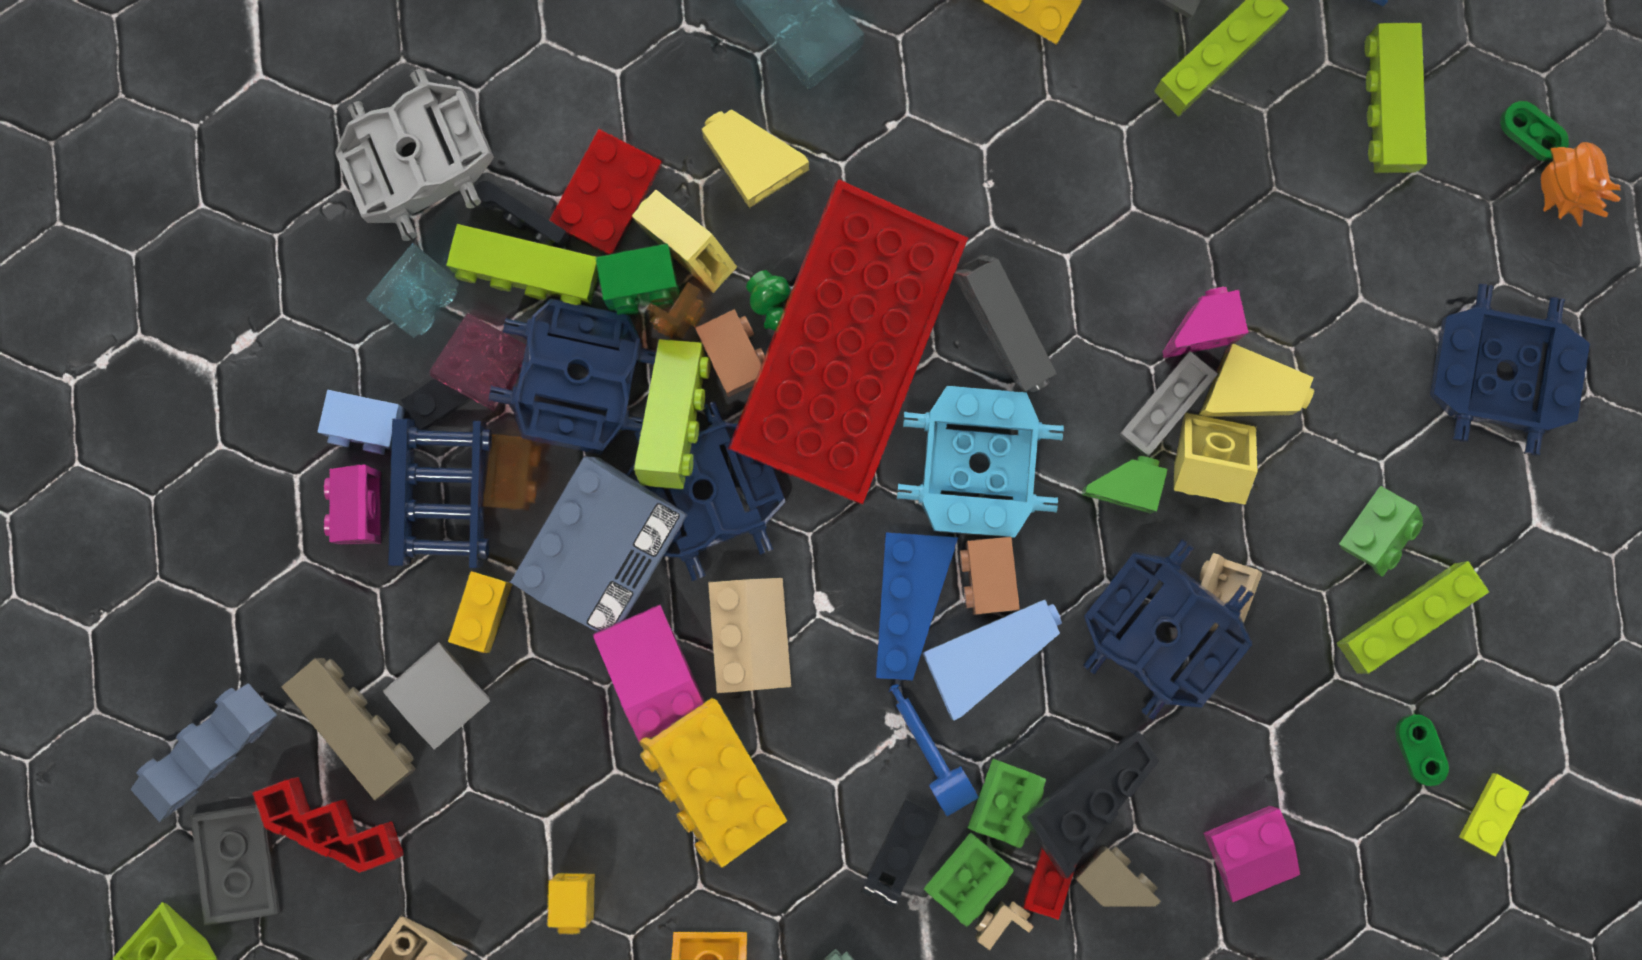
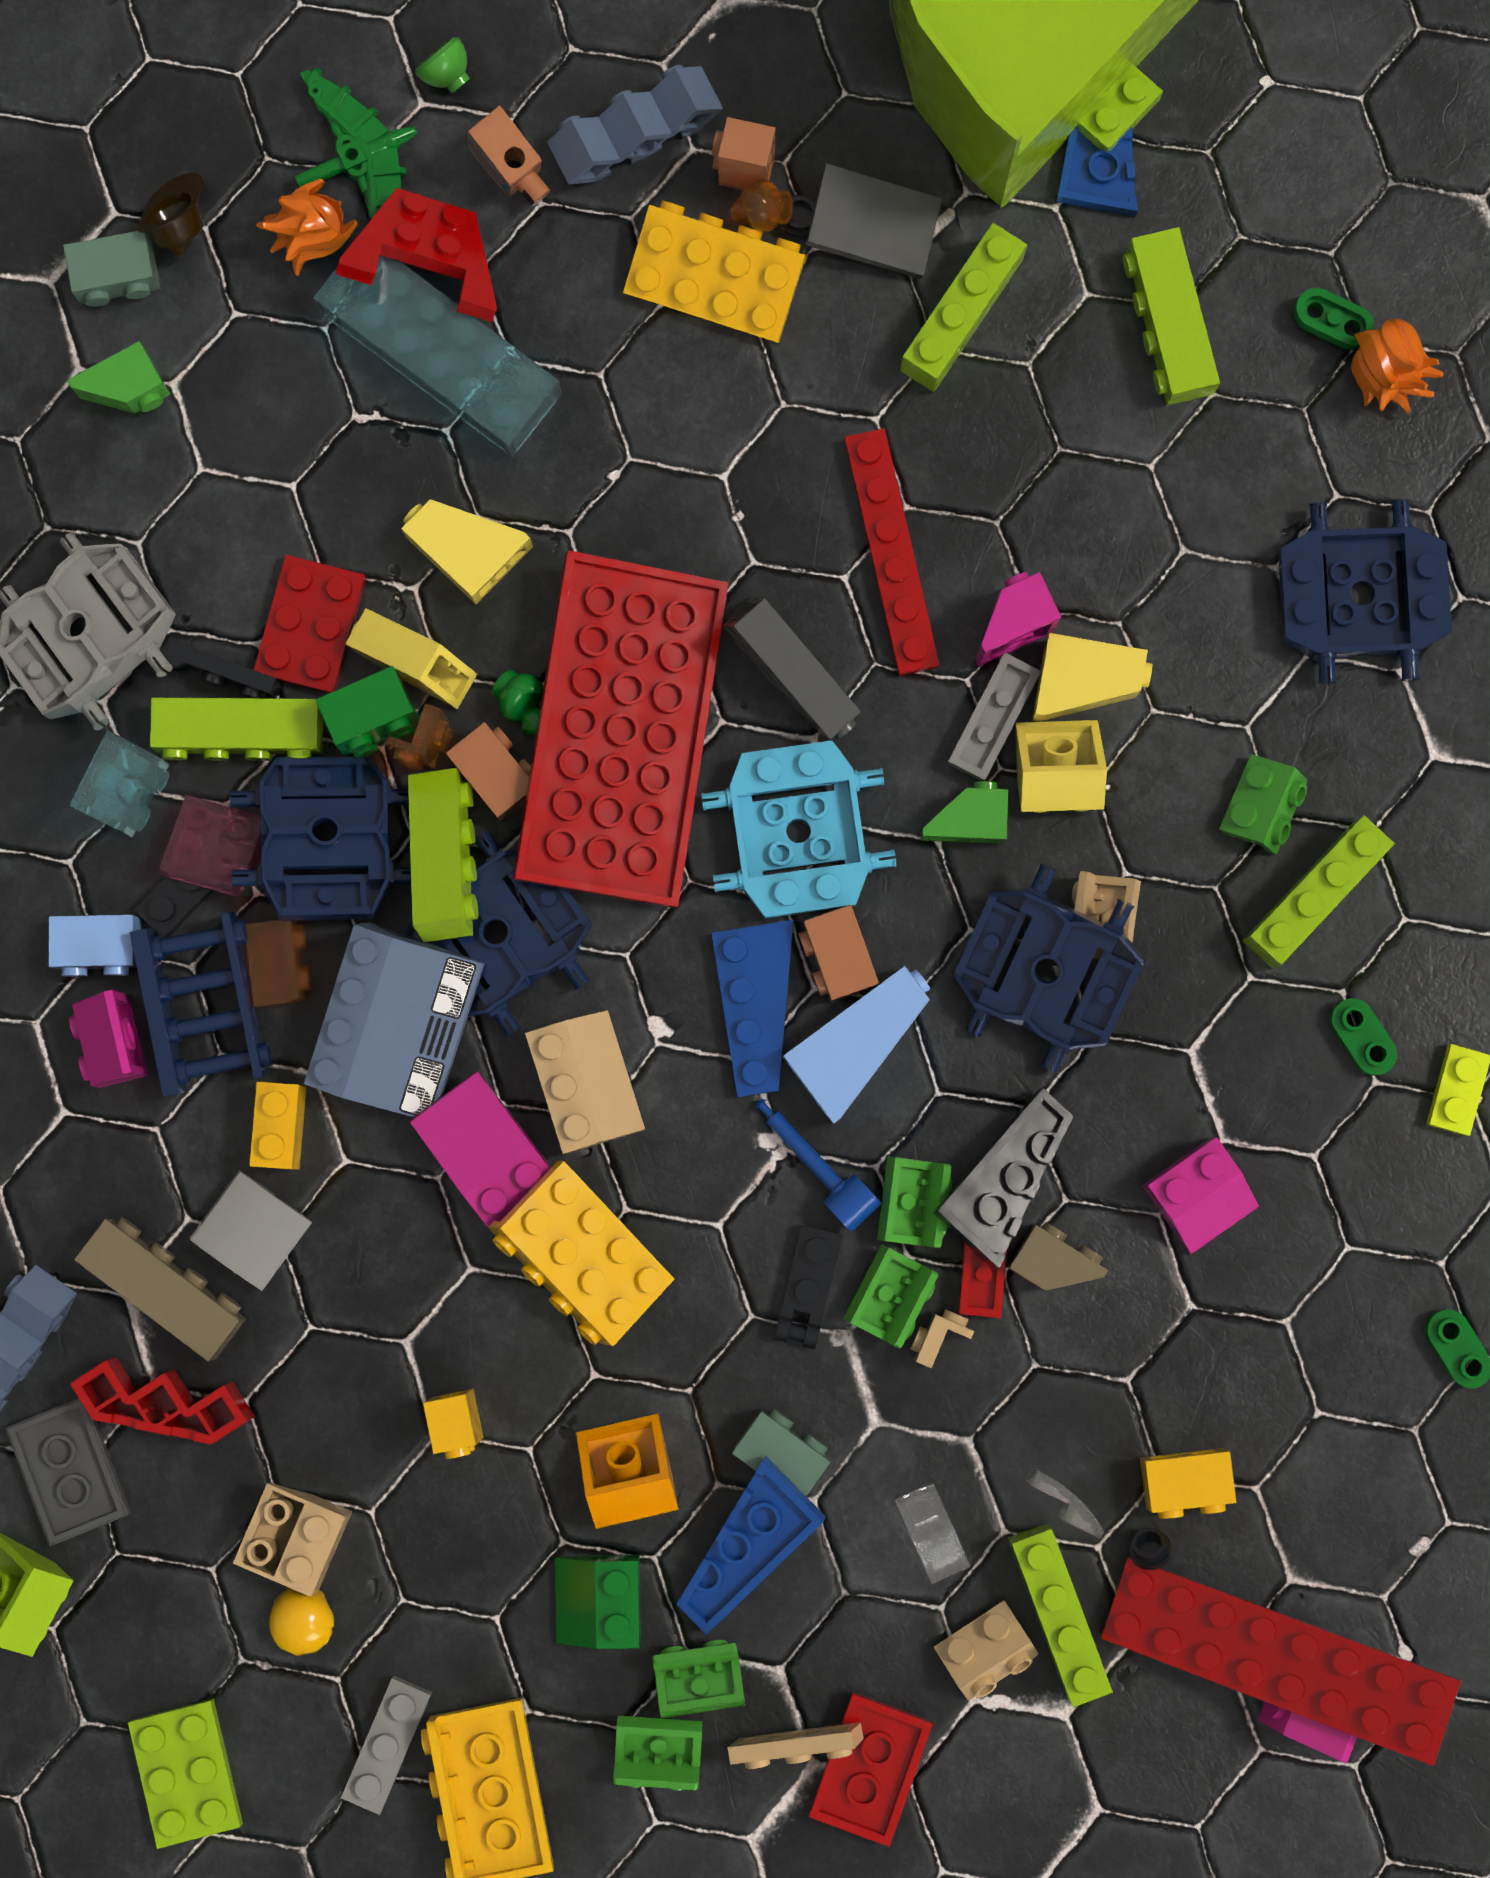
camera: 10 degrees left, 0 degrees up
none -> red plate [844,428,940,677]

